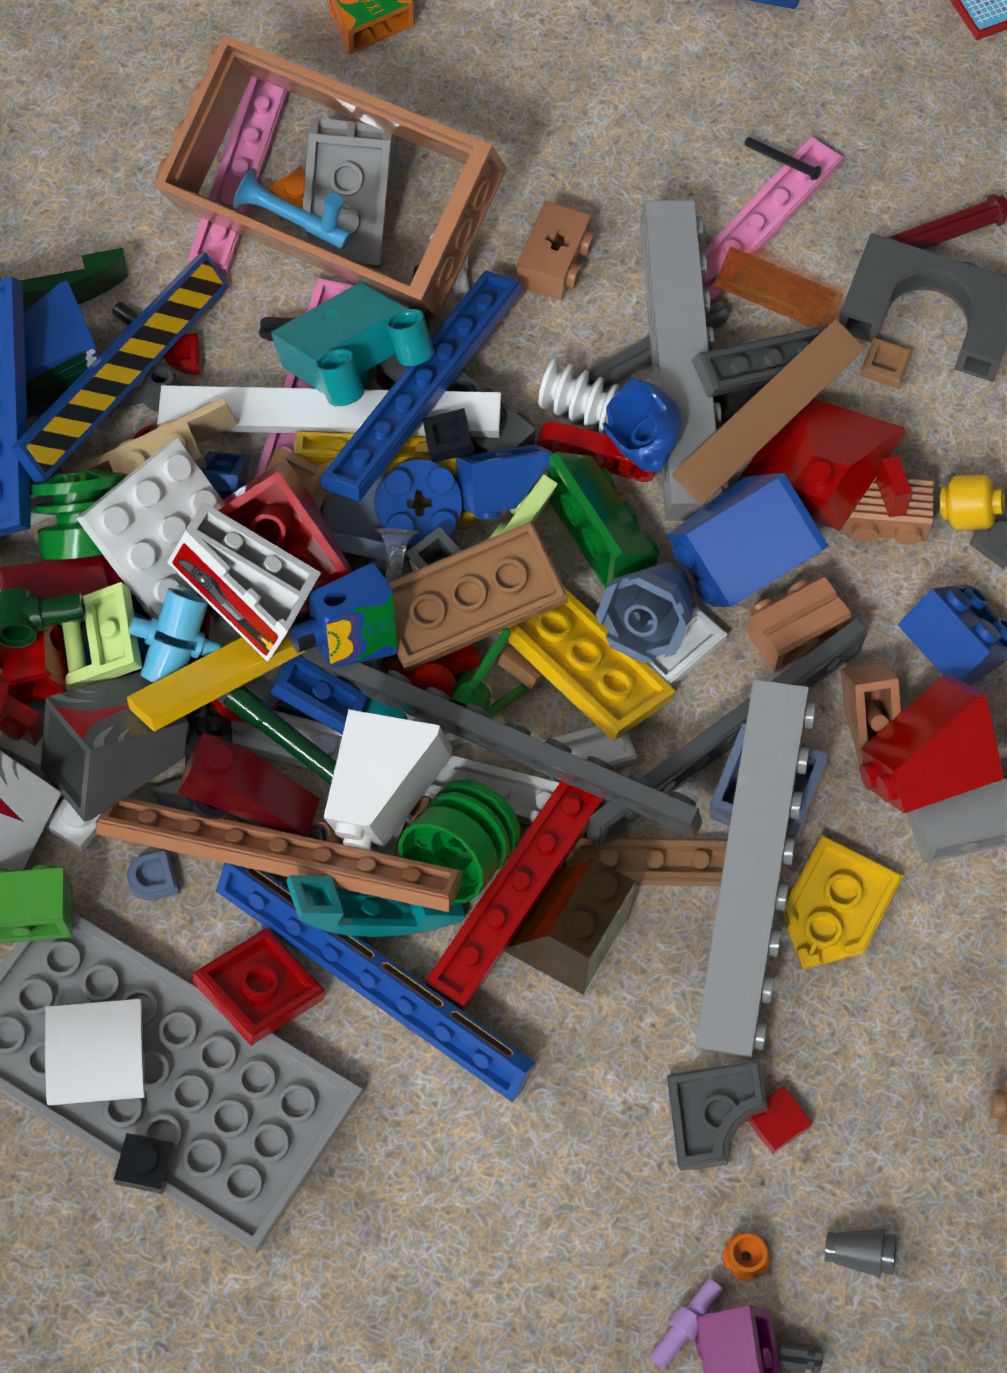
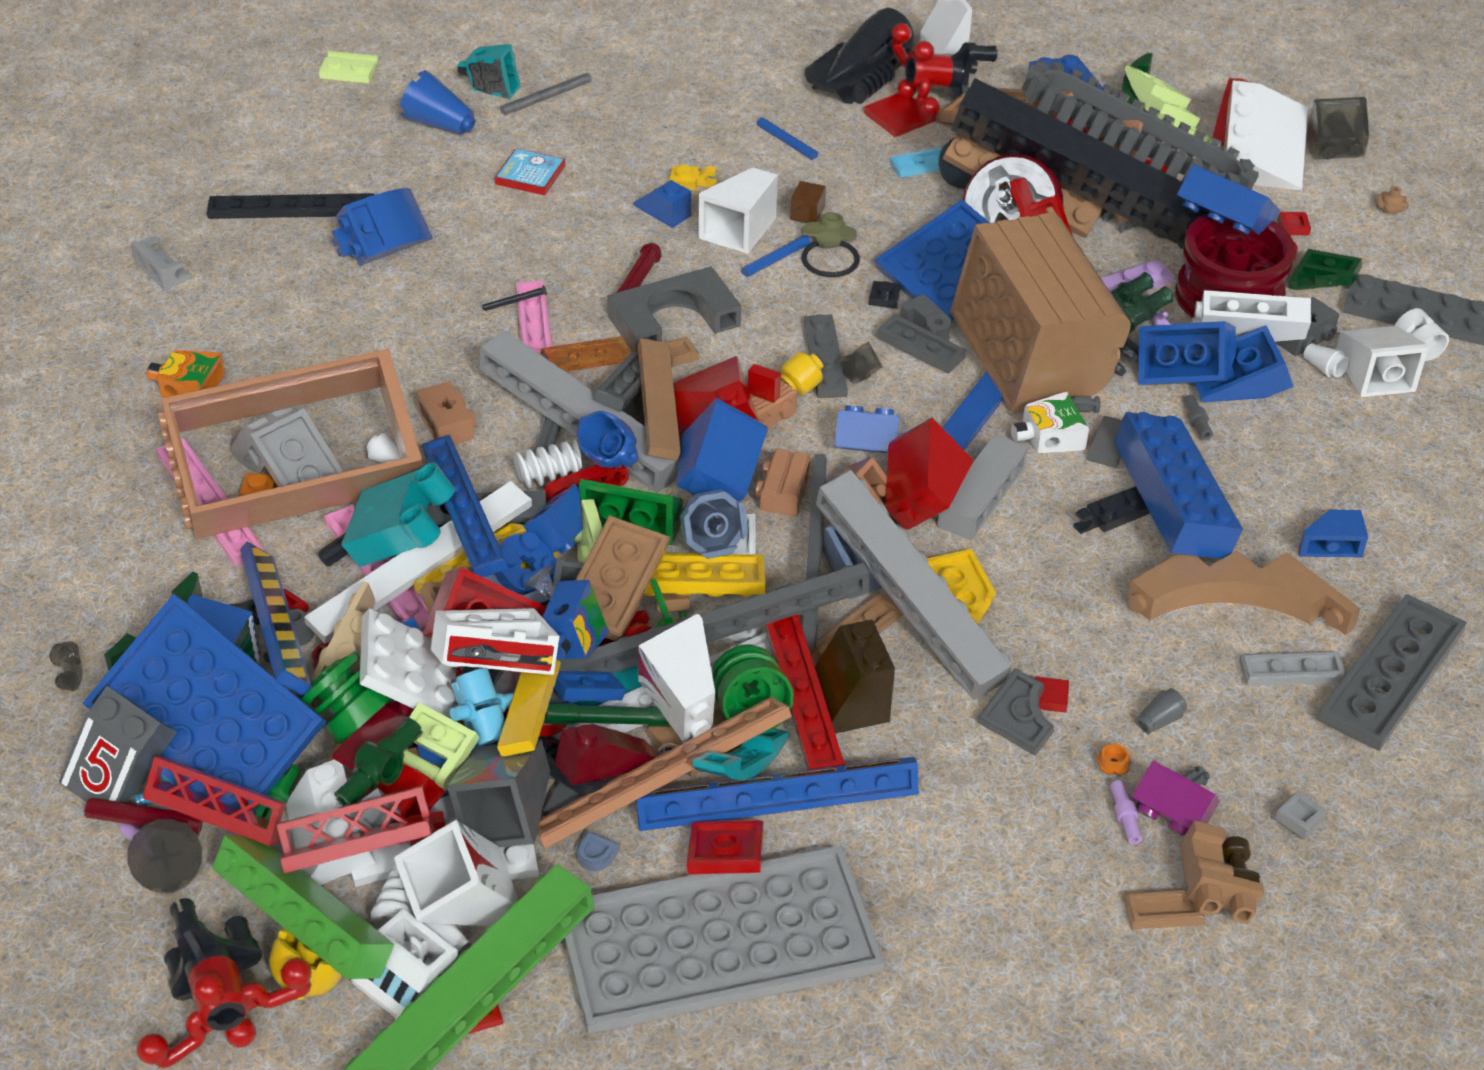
camera: 45 degrees left, 20 degrees down
white slope [45,999,145,1105] -> none
black plate [114,1133,175,1194] -> none
dark azure piece [233,168,351,249] -> none
black plate [422,408,475,463] -> none

